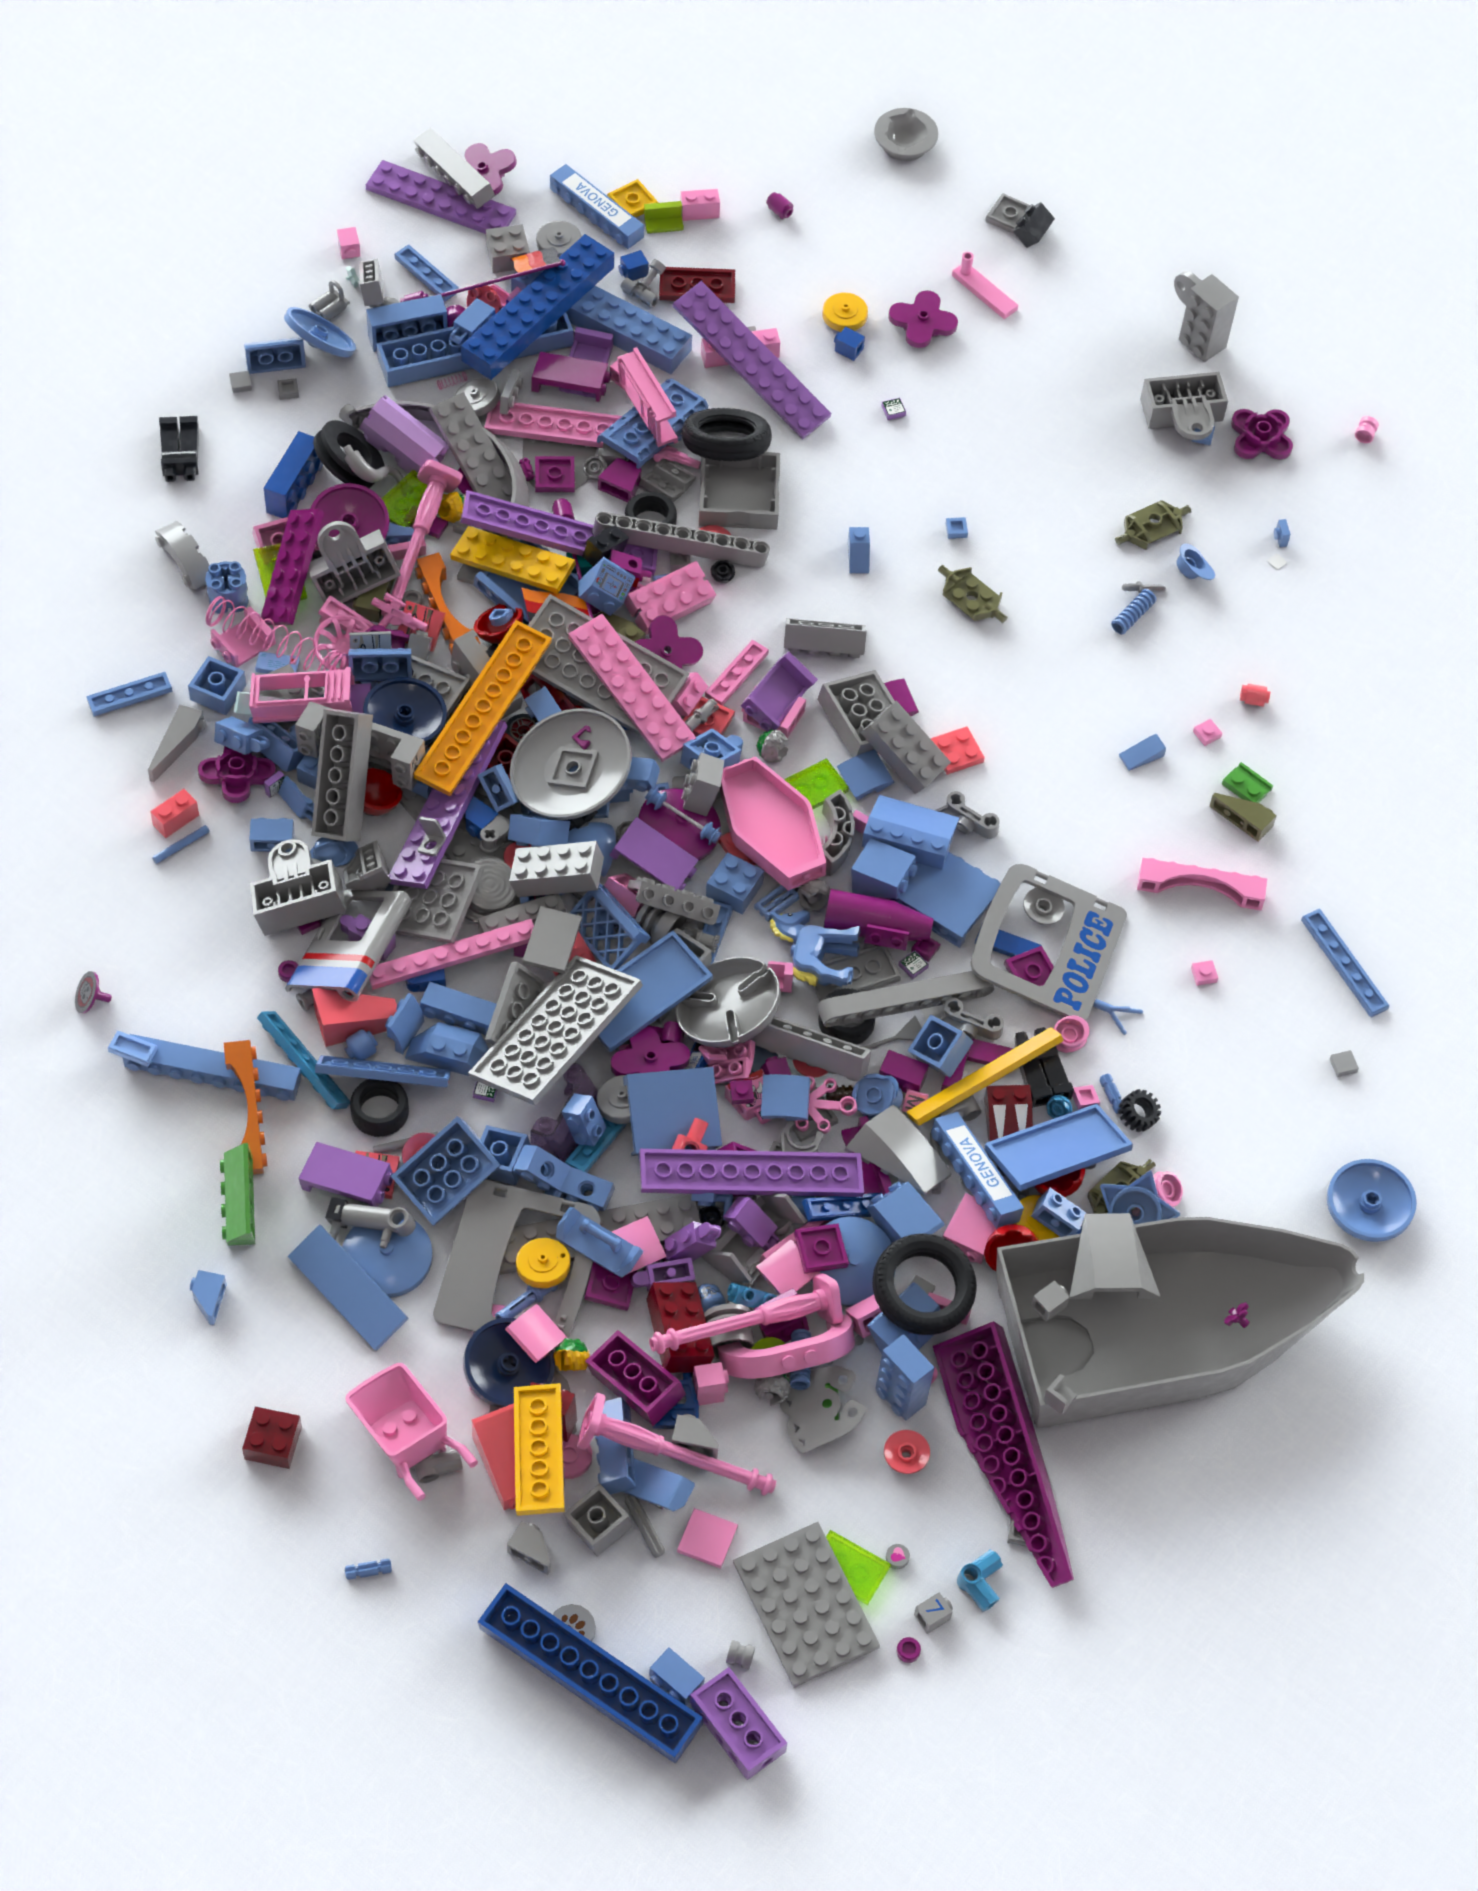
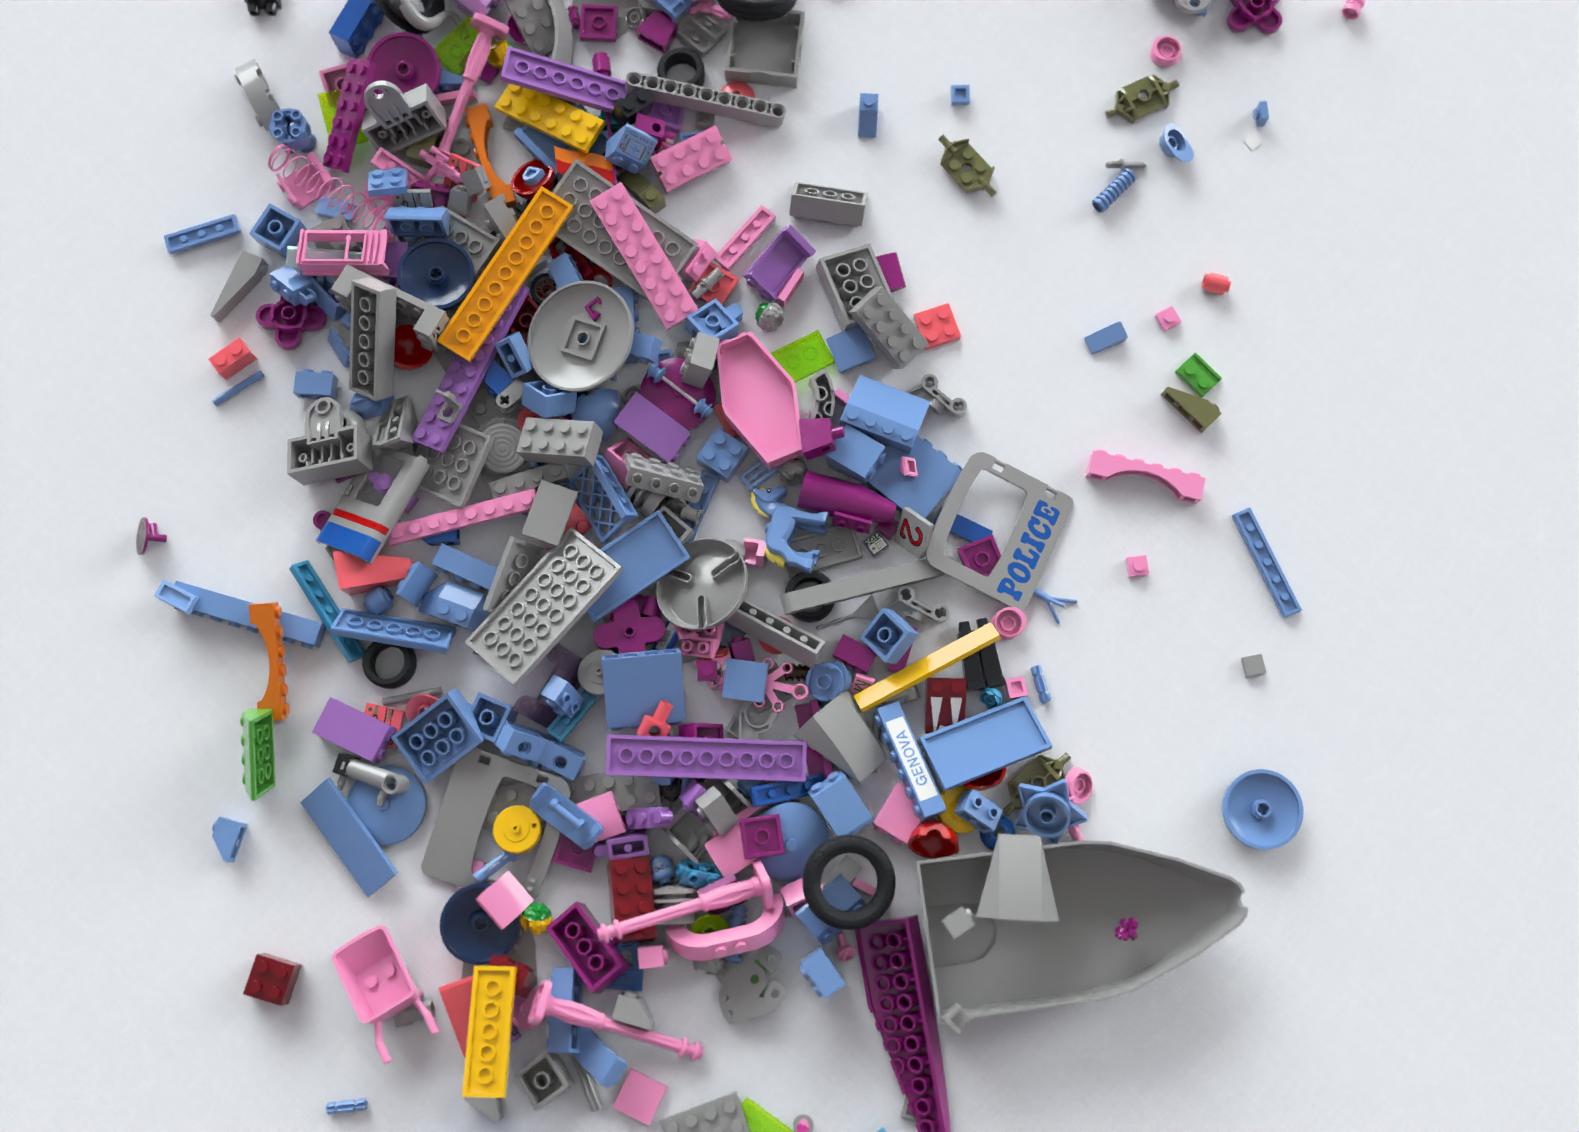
camera: 10 degrees right, 20 degrees up
tile [264,771,285,798] -> none
magenta plant [635,615,703,669] -> none
black plate [710,560,735,583] -> none
coral dish [884,1430,930,1474] -> none
magenta tile [967,1039,1014,1065] -> none
light grey dish [1023,888,1065,925] -> none
black tyre [1118,1089,1161,1132] -> none
none -> medium blue plate [367,167,408,197]
none -> light grey brick [460,165,492,196]
none -> light grey brick [694,786,739,836]
none -> magenta torso [799,418,845,460]
none -> light grey tile [894,507,934,560]
none -> bright pink slope [899,456,918,477]
none -> bright pink piece [1150,36,1182,66]

